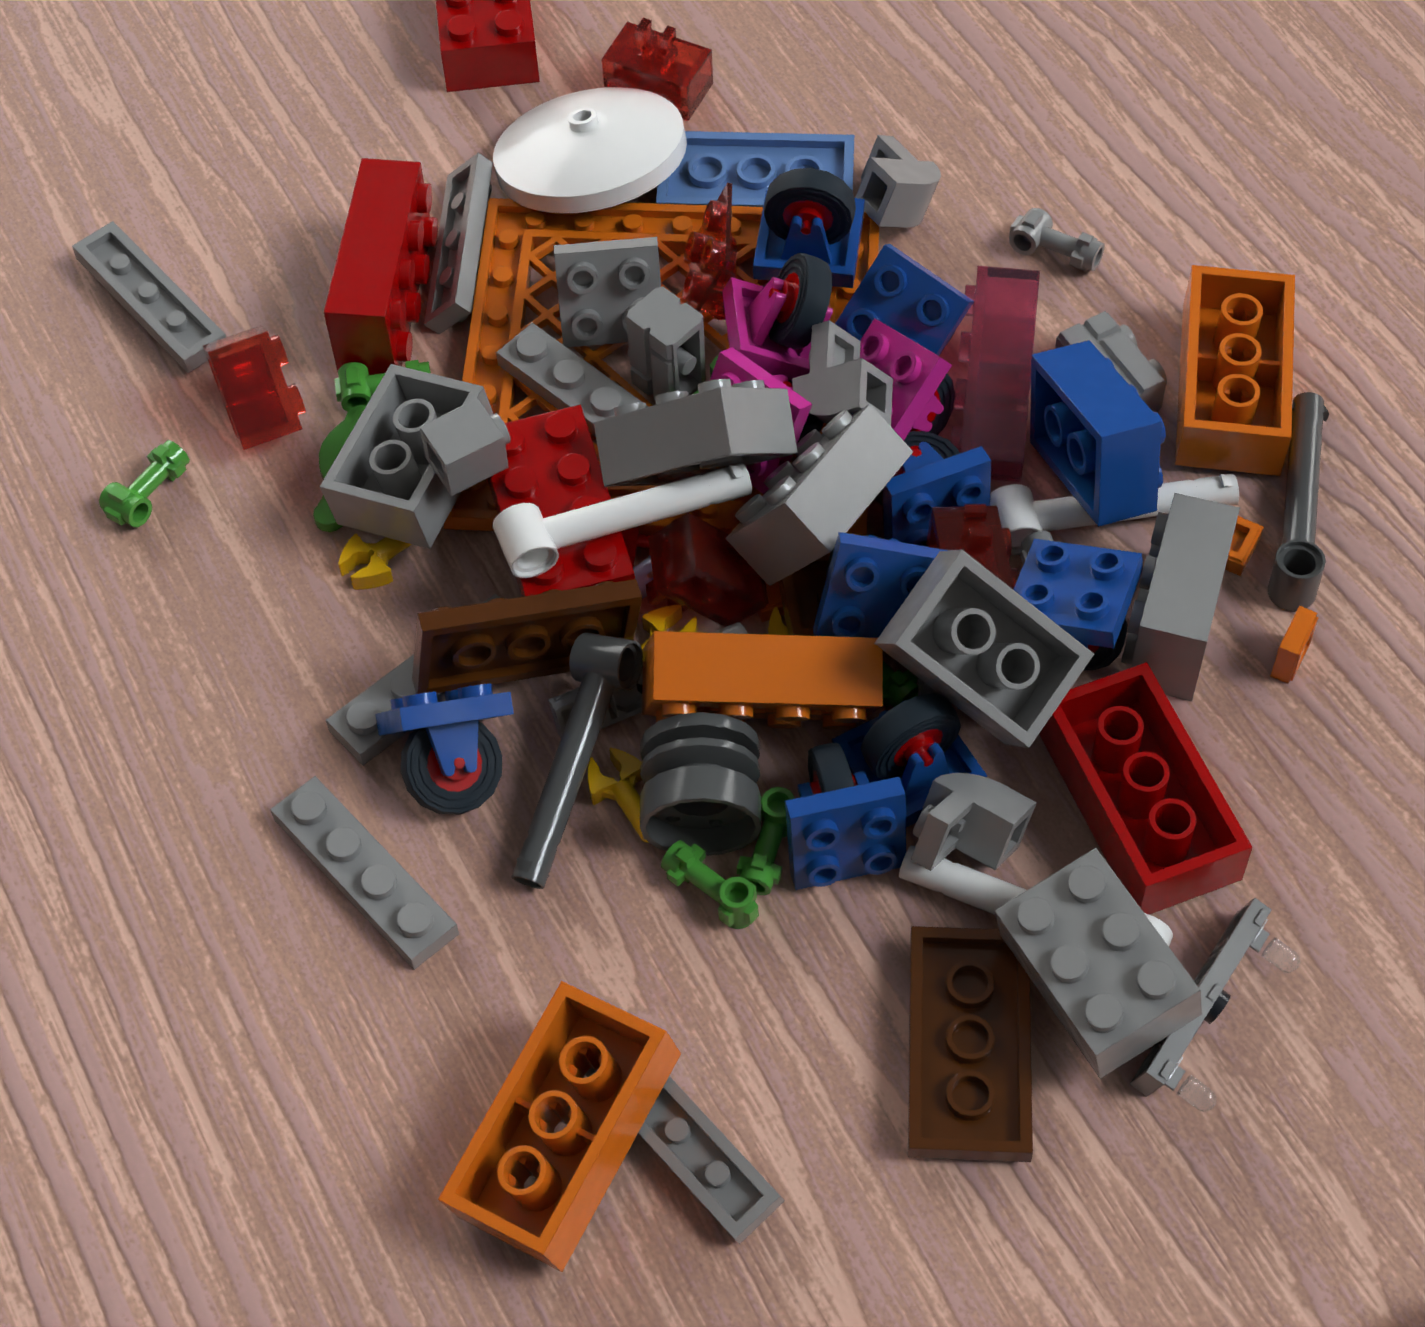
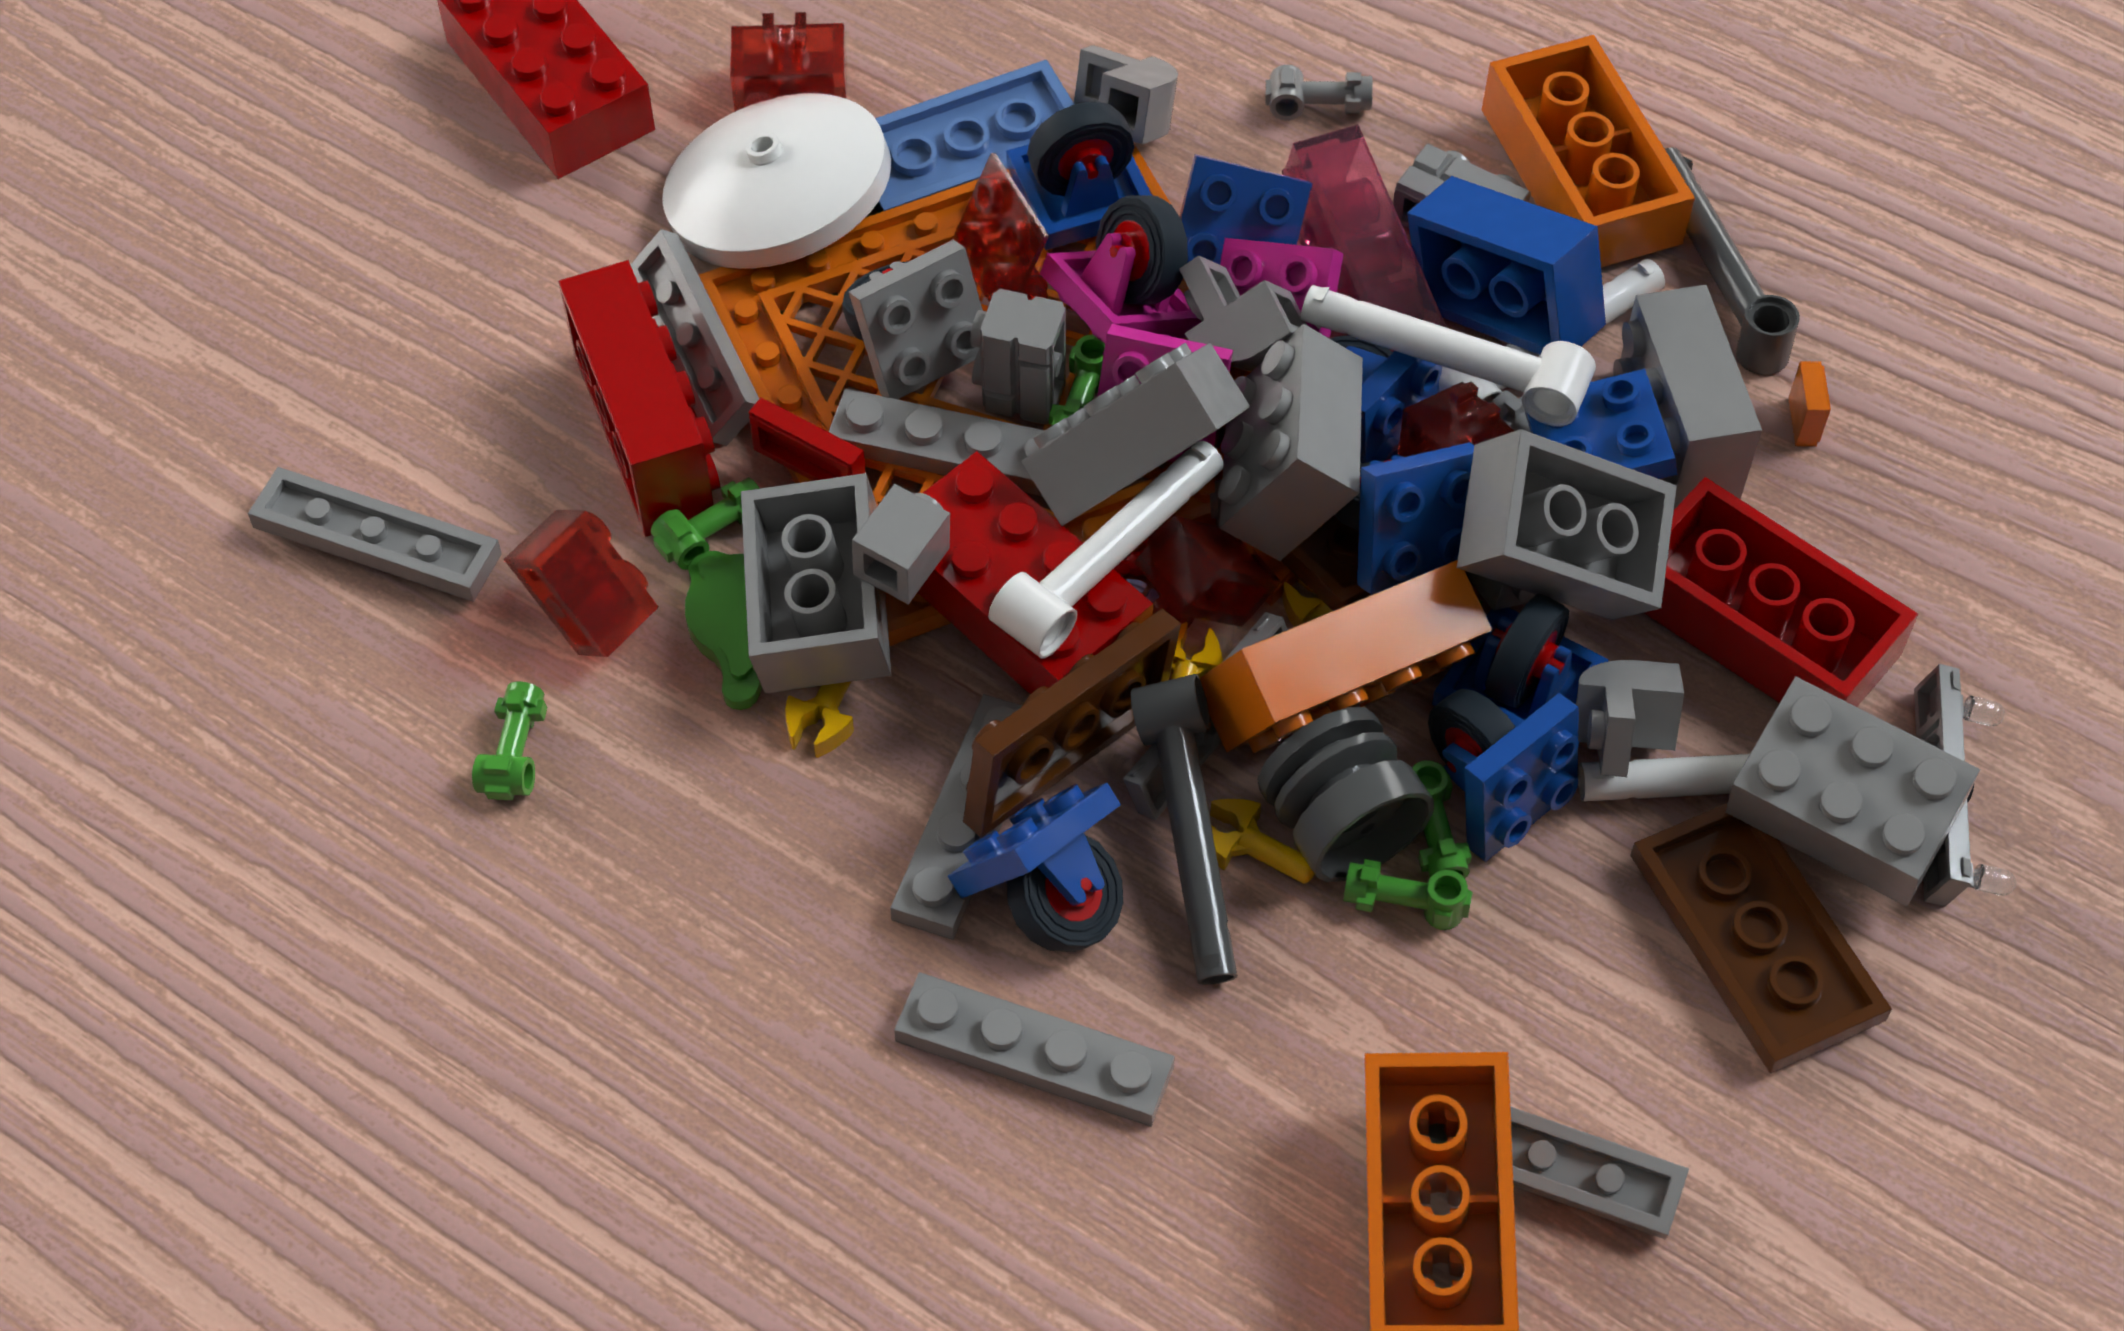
camera: 30 degrees left, 0 degrees up
none -> red tile [748,397,866,481]
none -> white piece [1301,285,1596,426]

